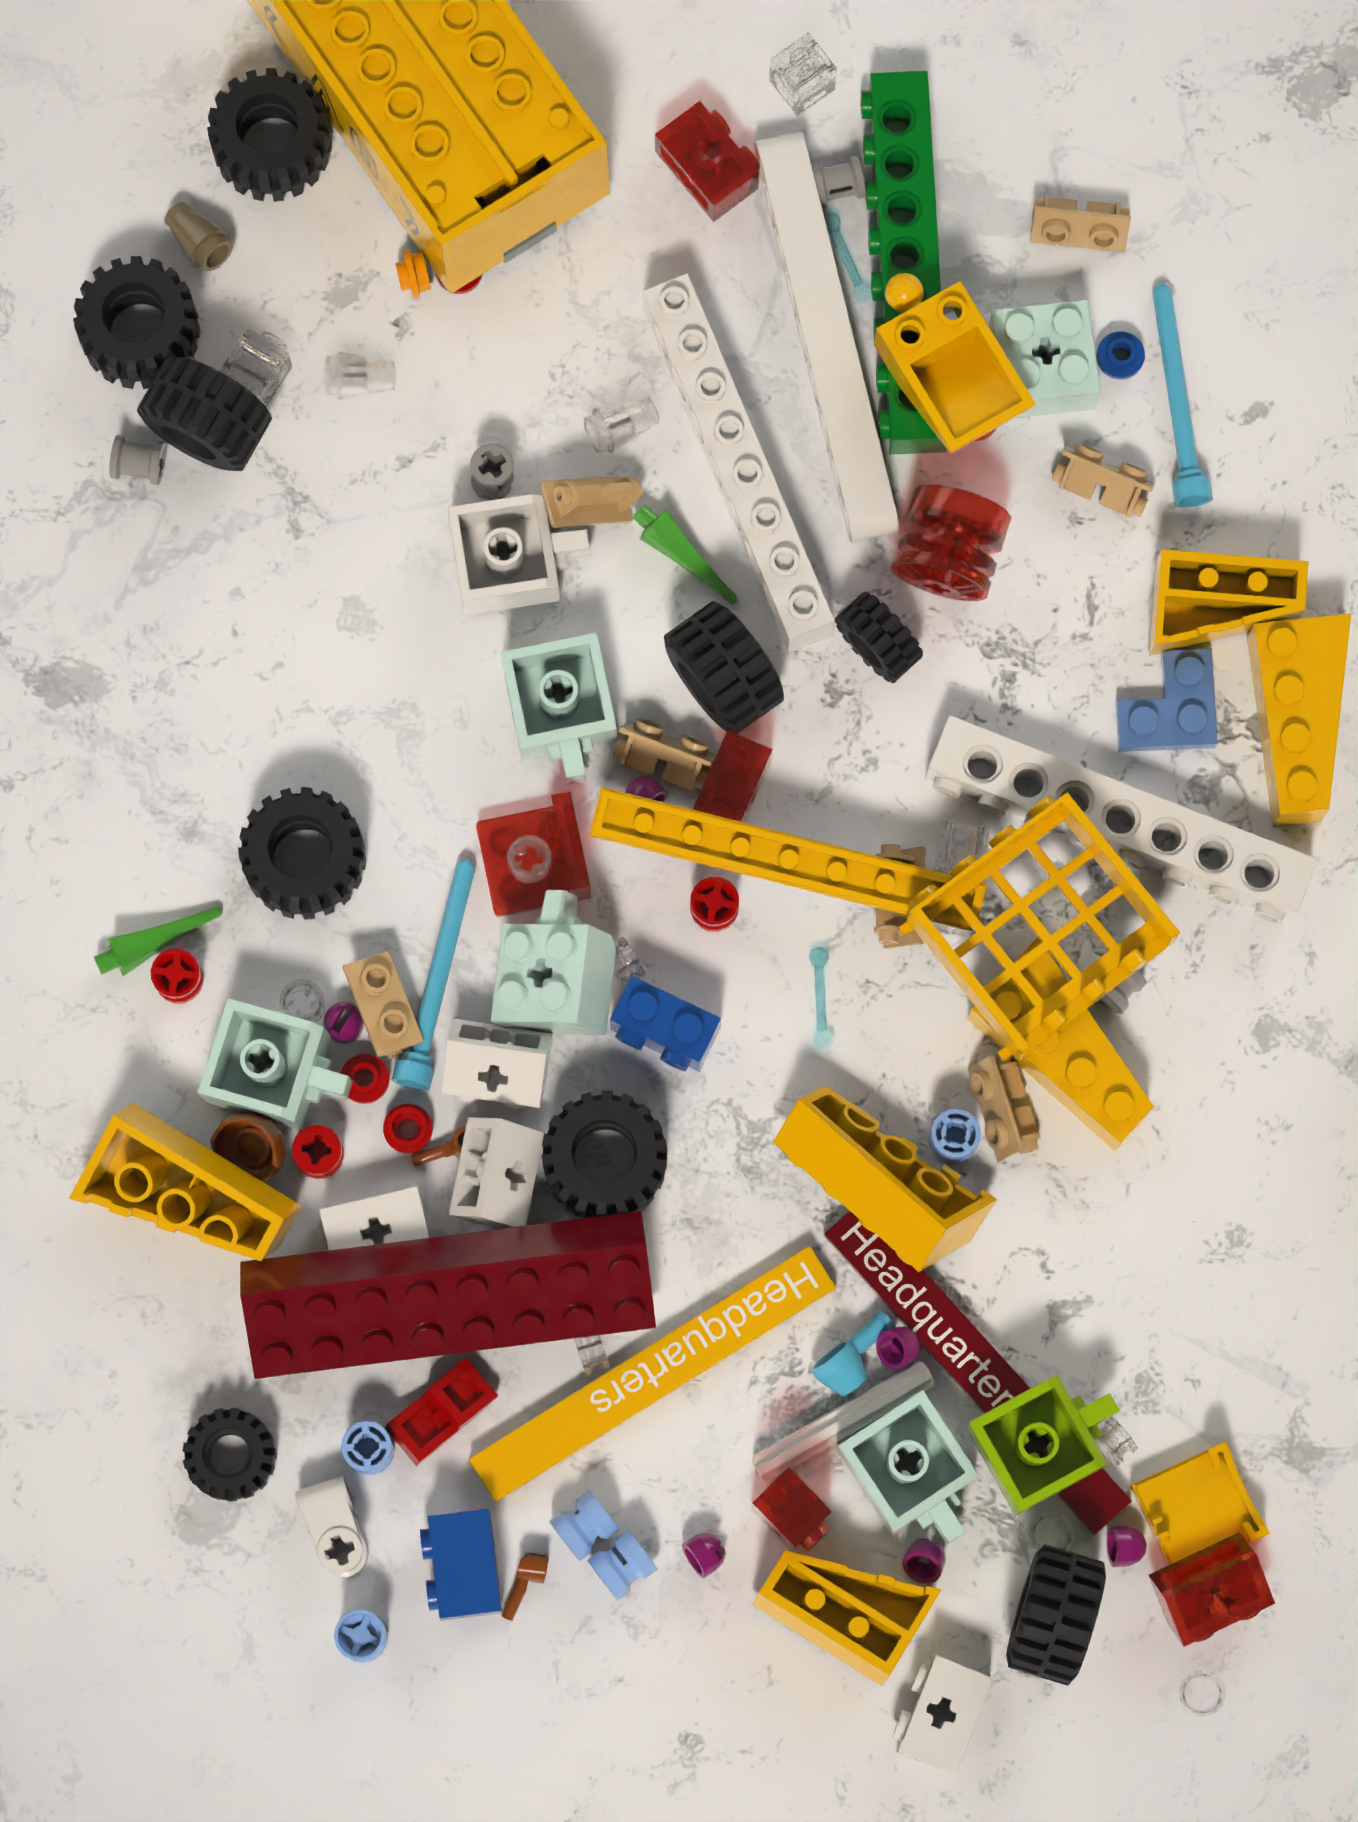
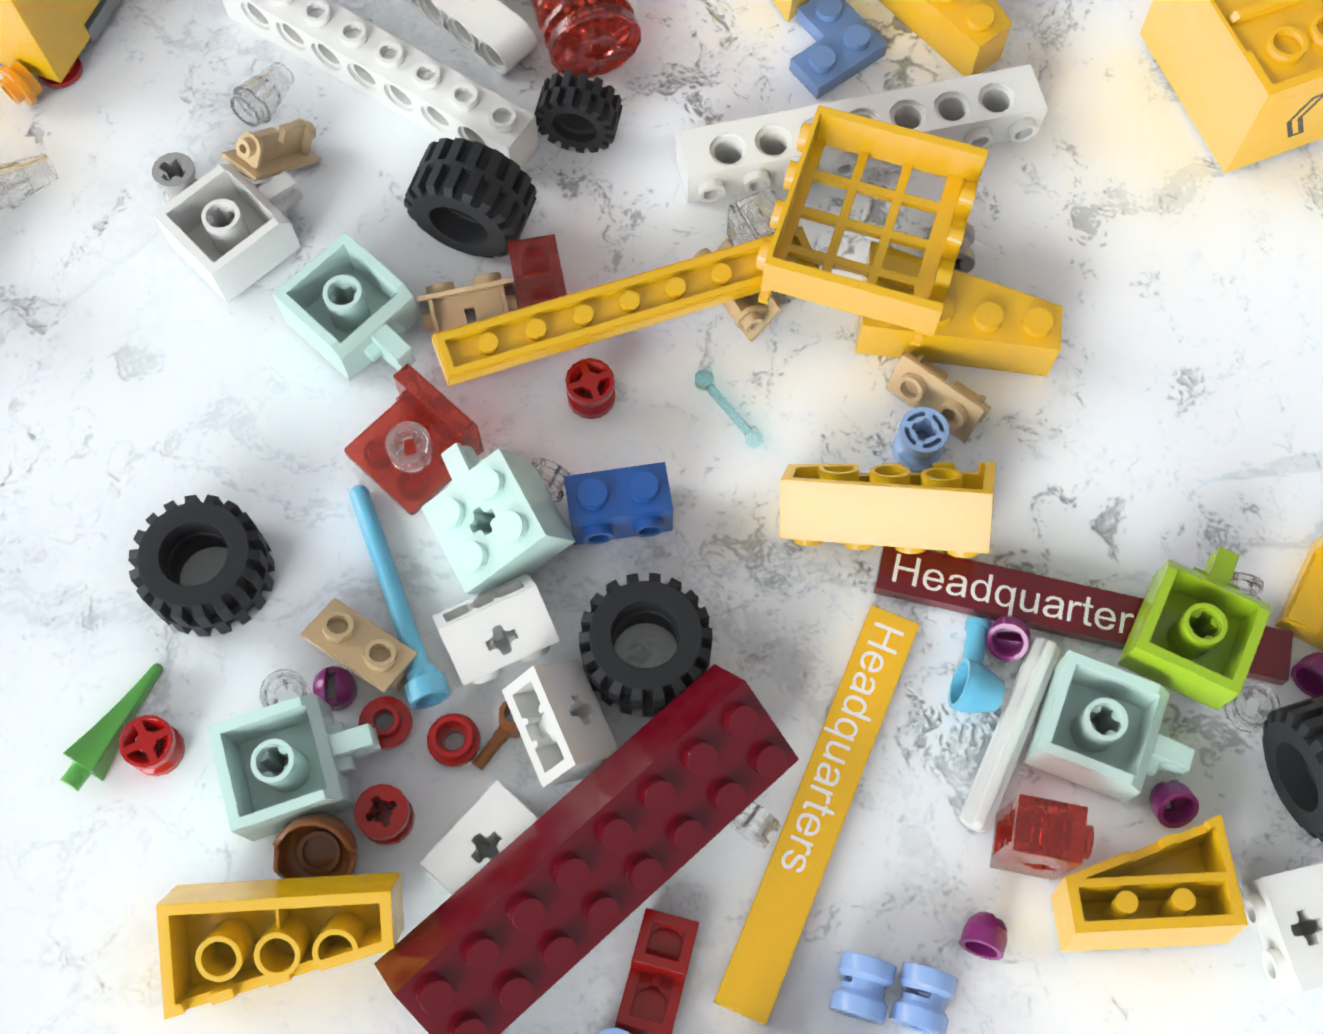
camera: 35 degrees left, 10 degrees down
bright green piece [632,504,738,605] -> none

